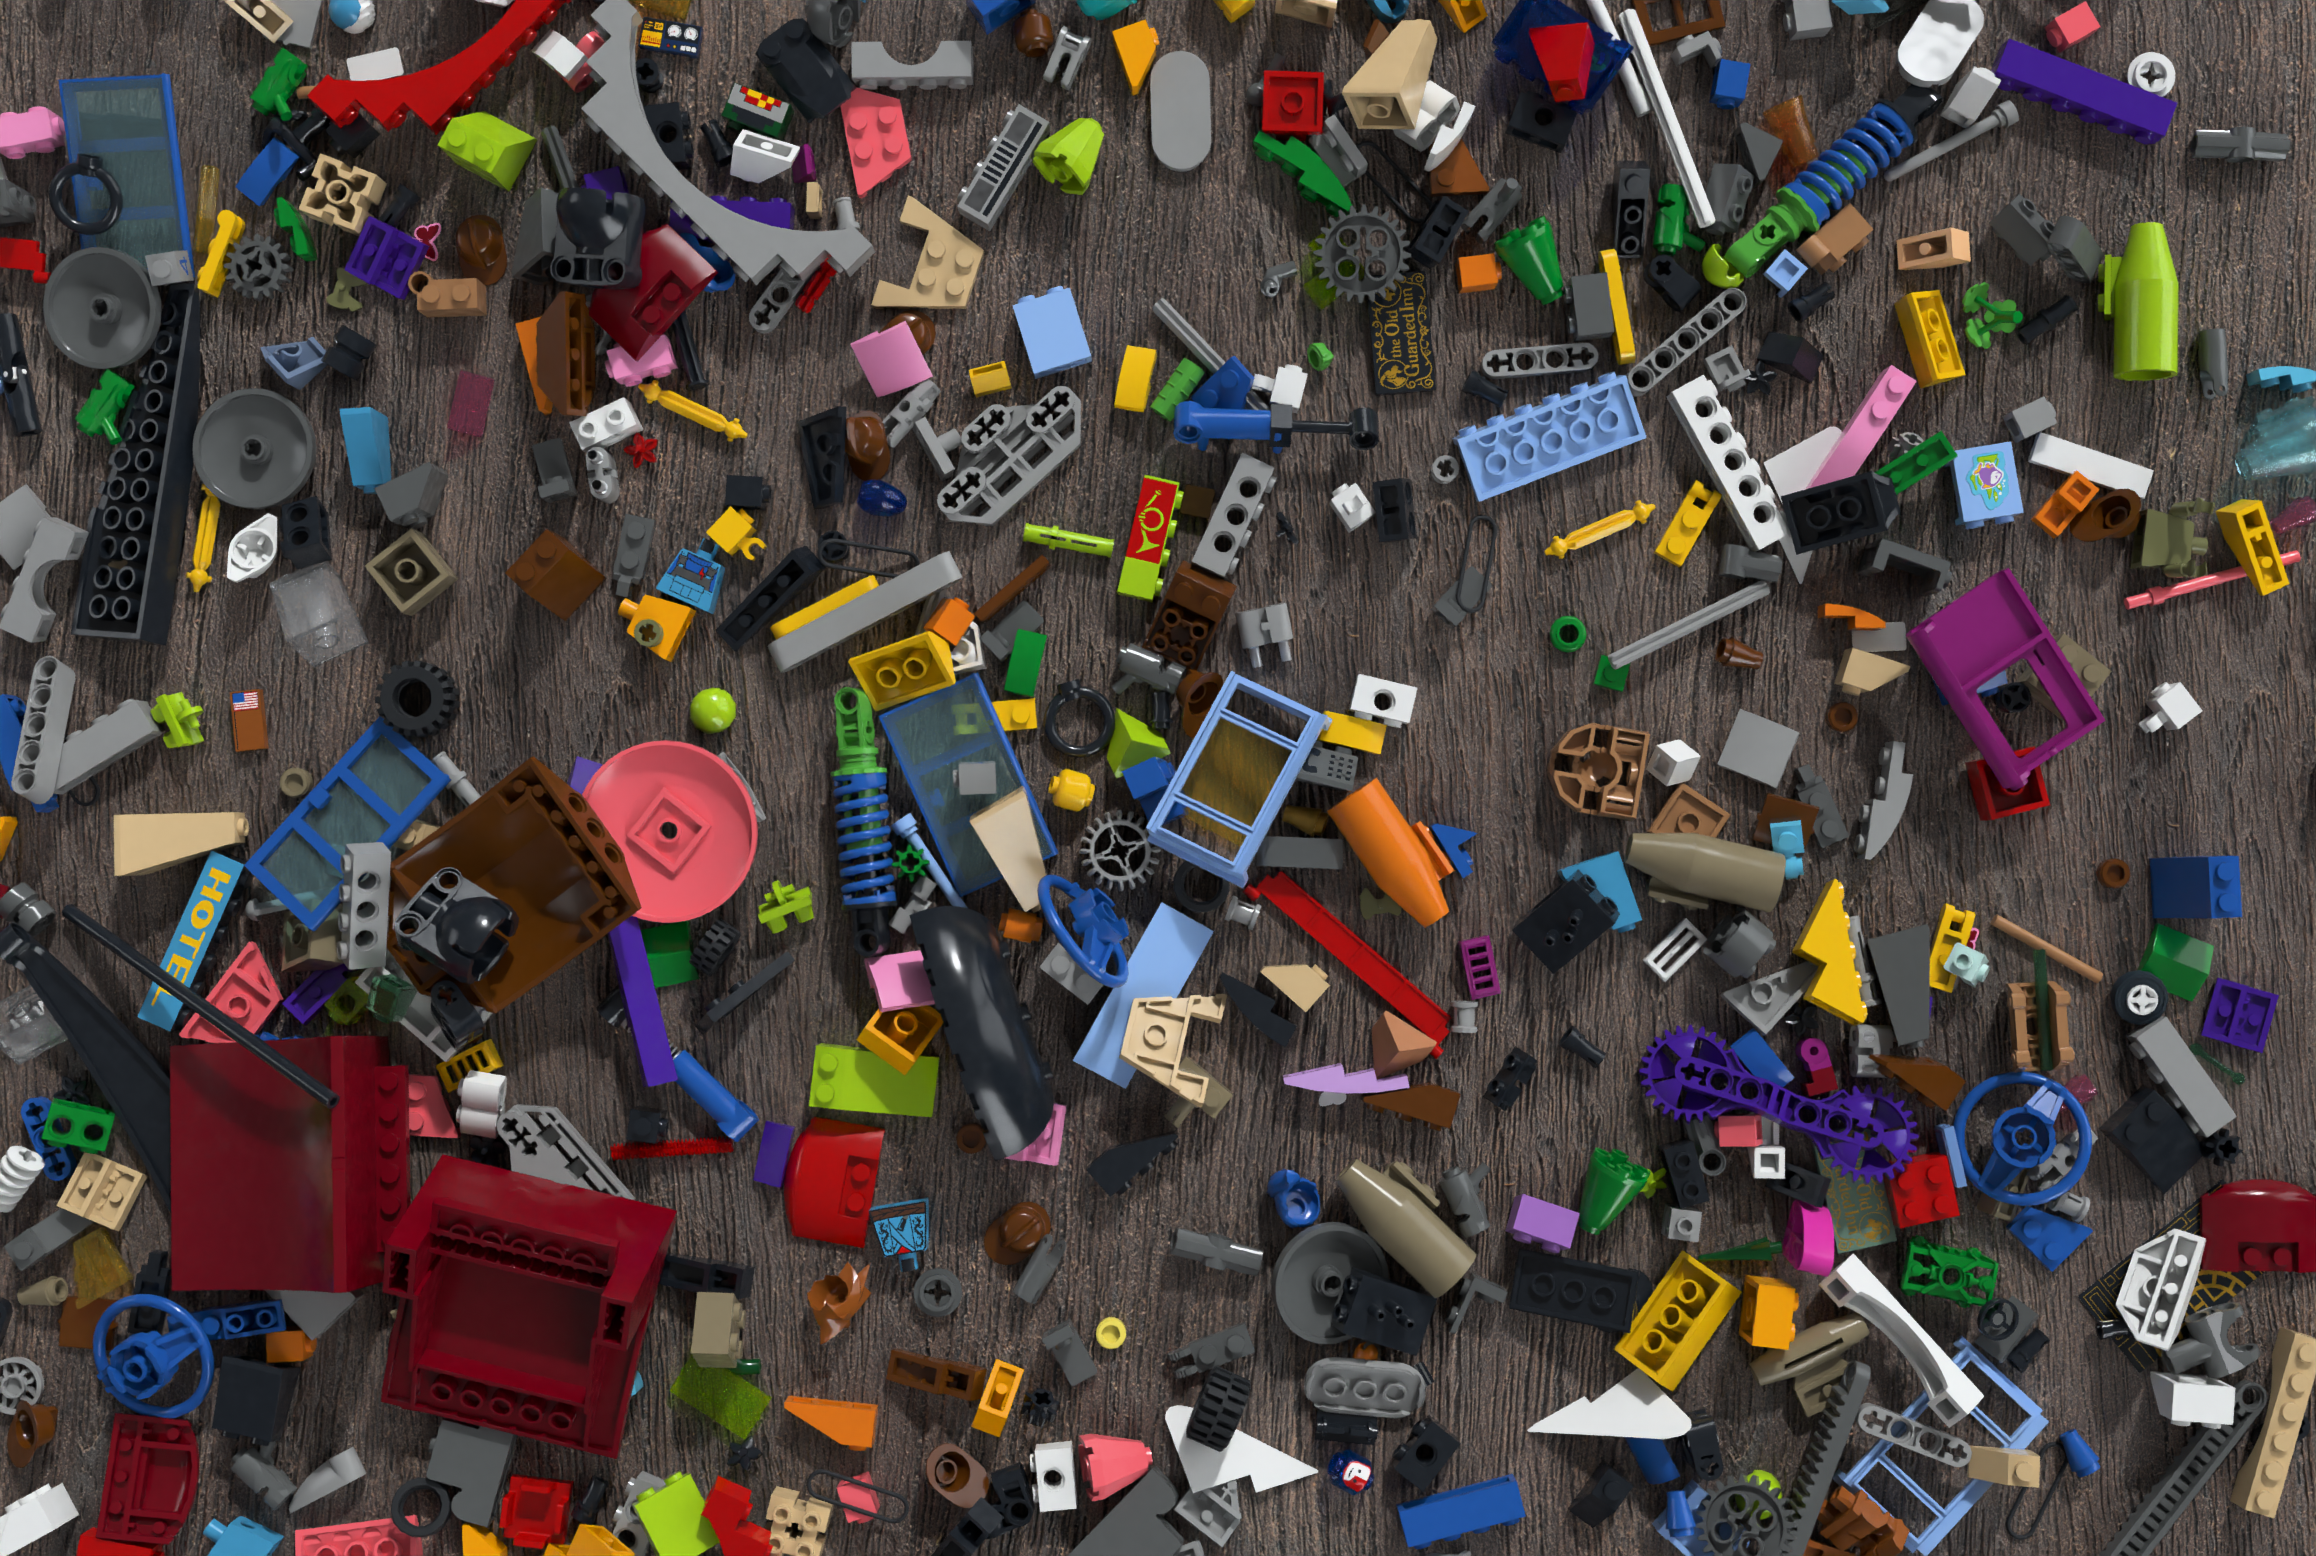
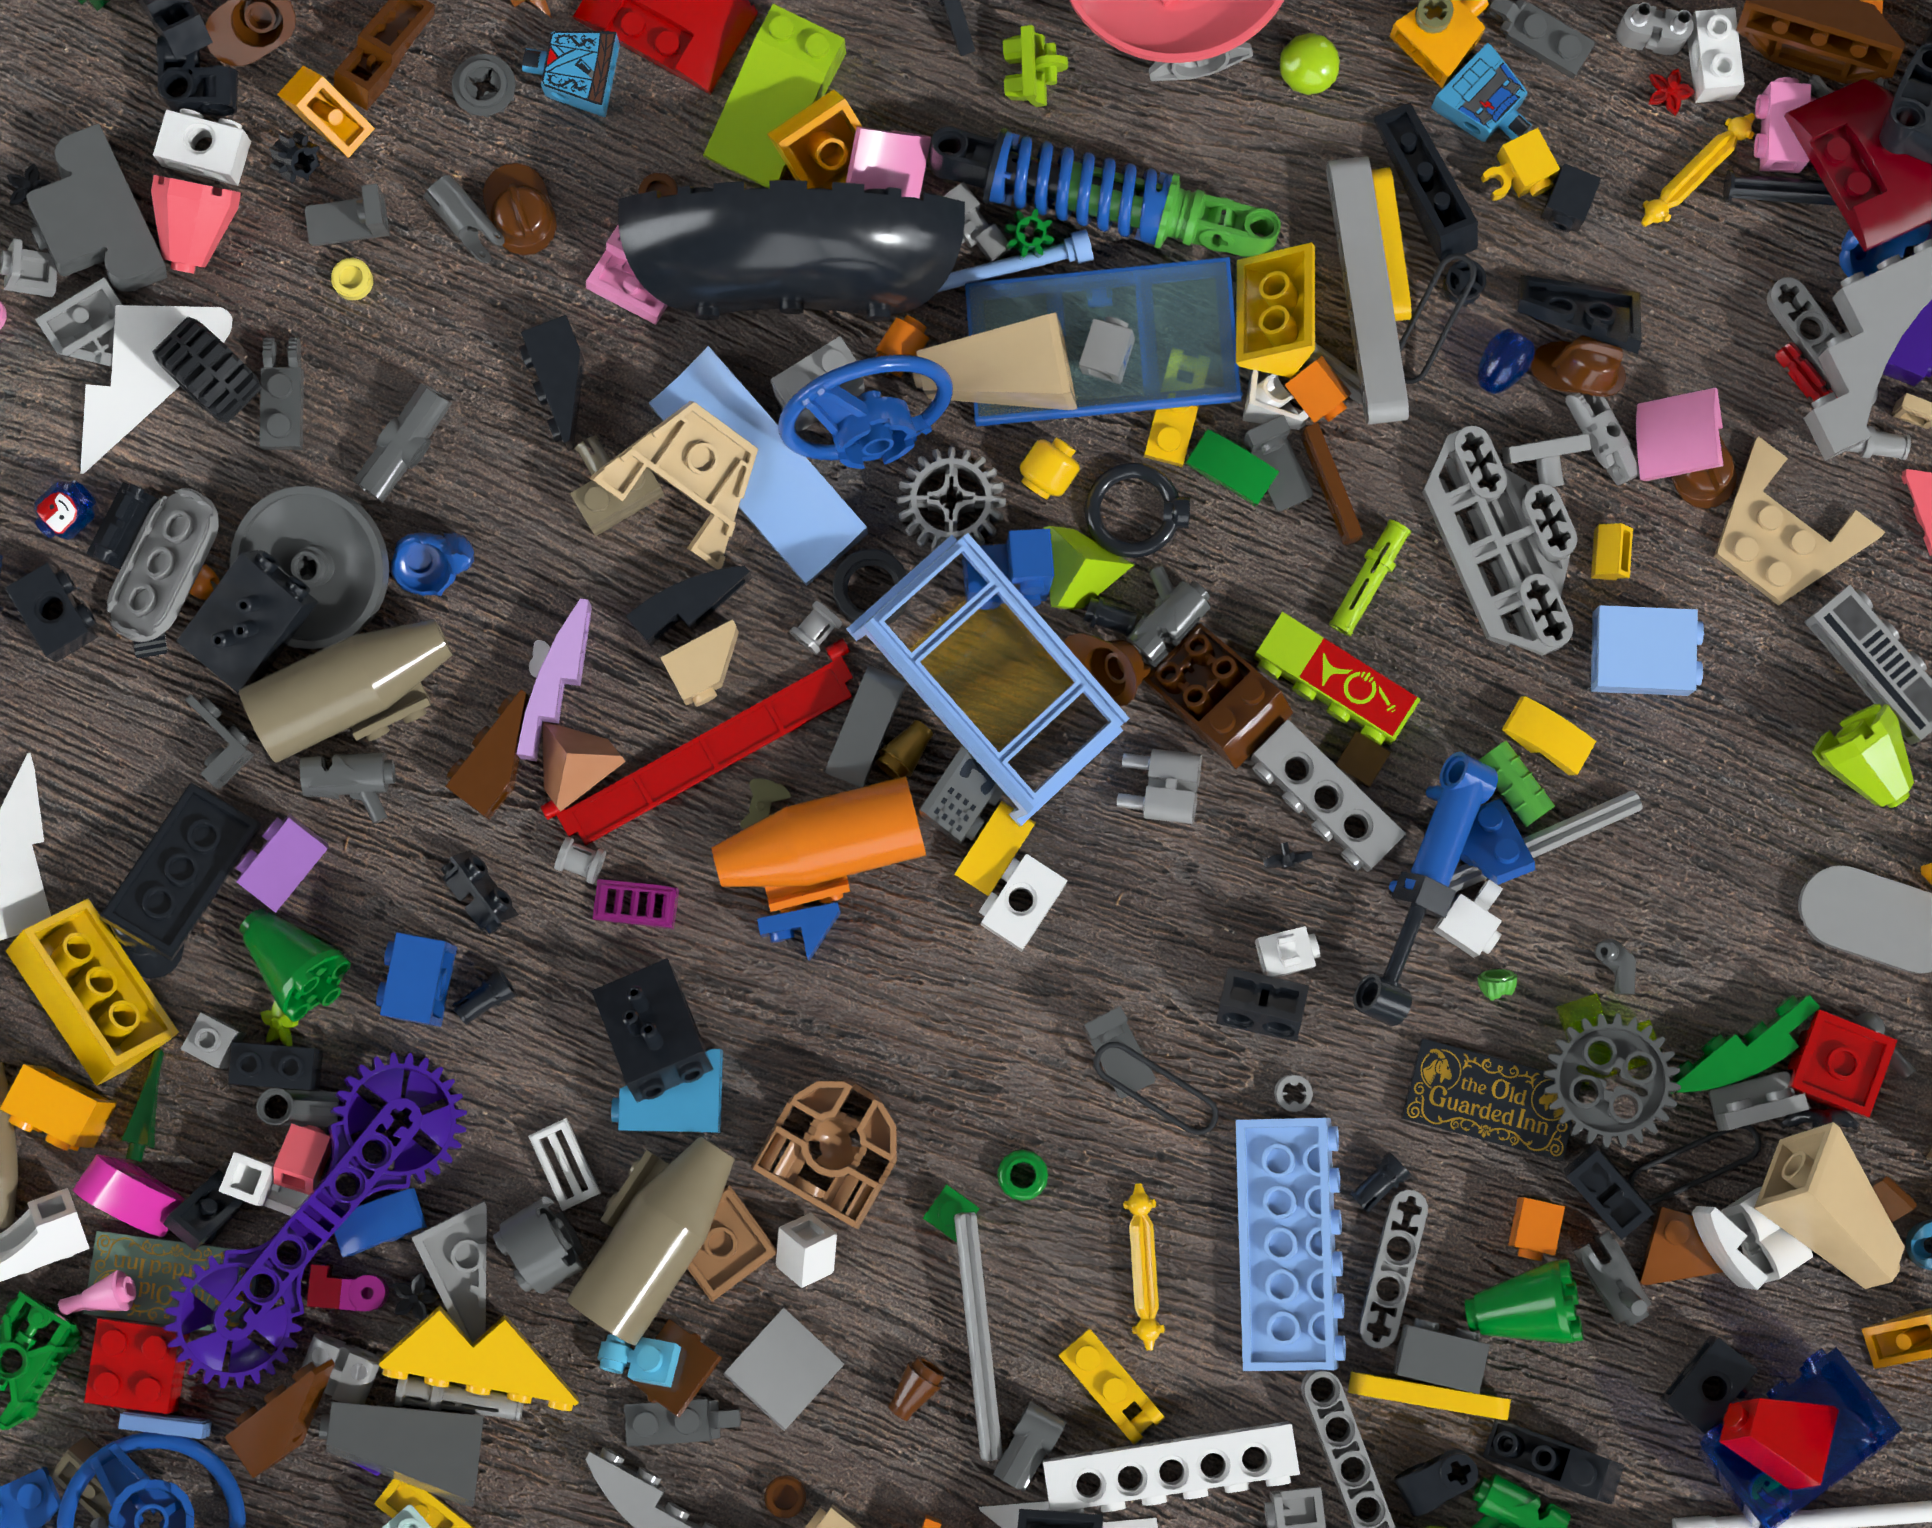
camera: 105 degrees right, 5 degrees down
none -> bright pink cone [58,1270,136,1316]
none -> blue brick [376,933,457,1027]

